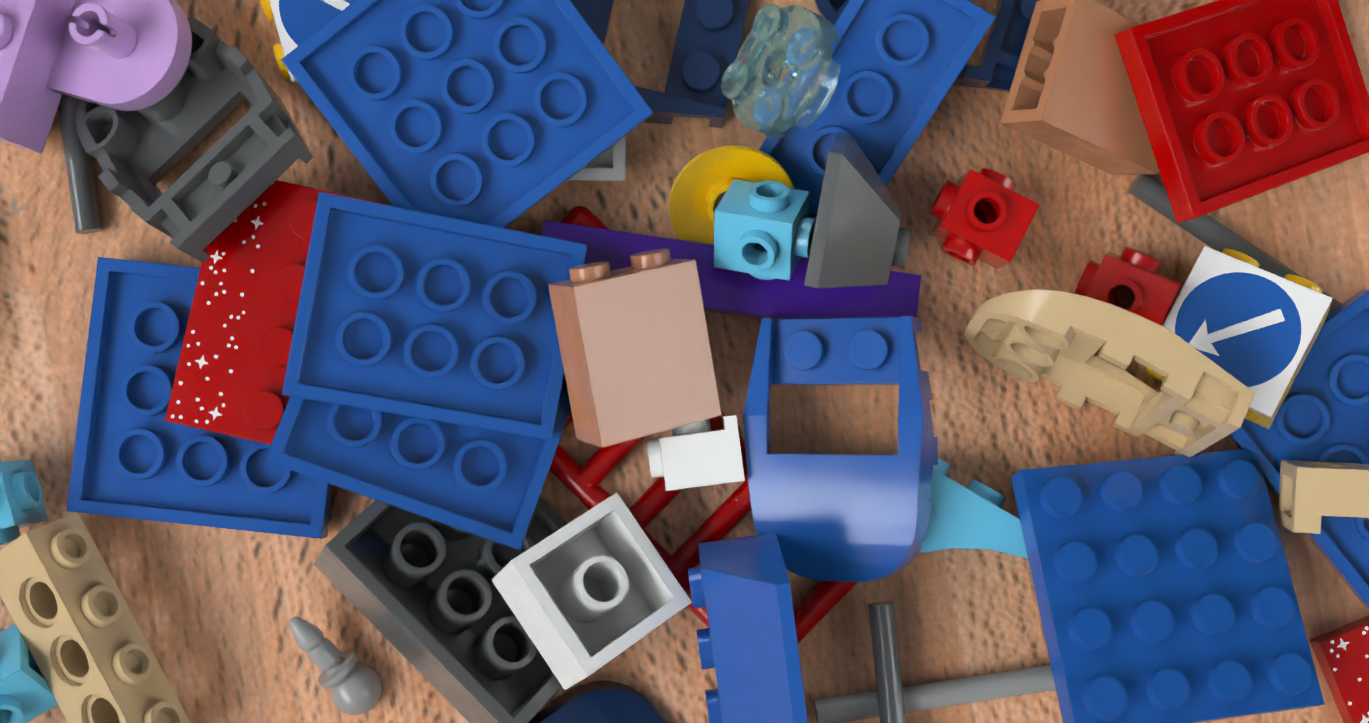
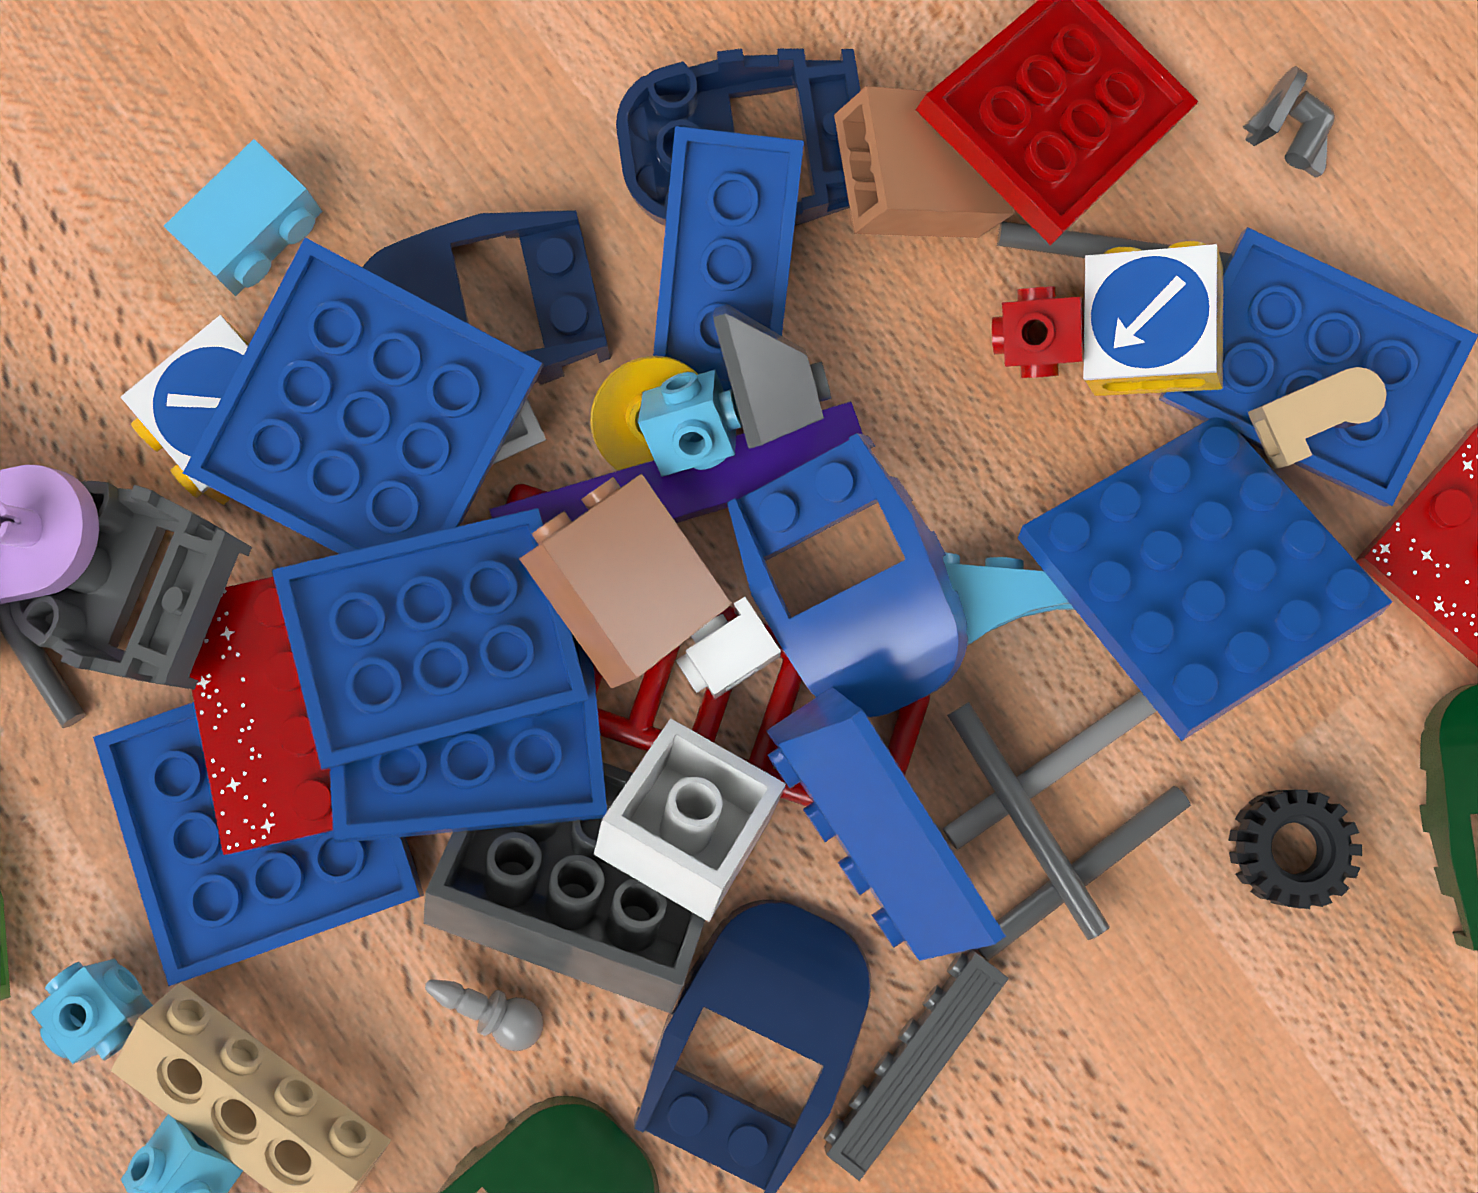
camera: 25 degrees left, 5 degrees down
clear light blue plate [721,4,841,138] -> none
red brick [929,168,1040,269] -> none
tan slope [964,289,1255,458] -> none

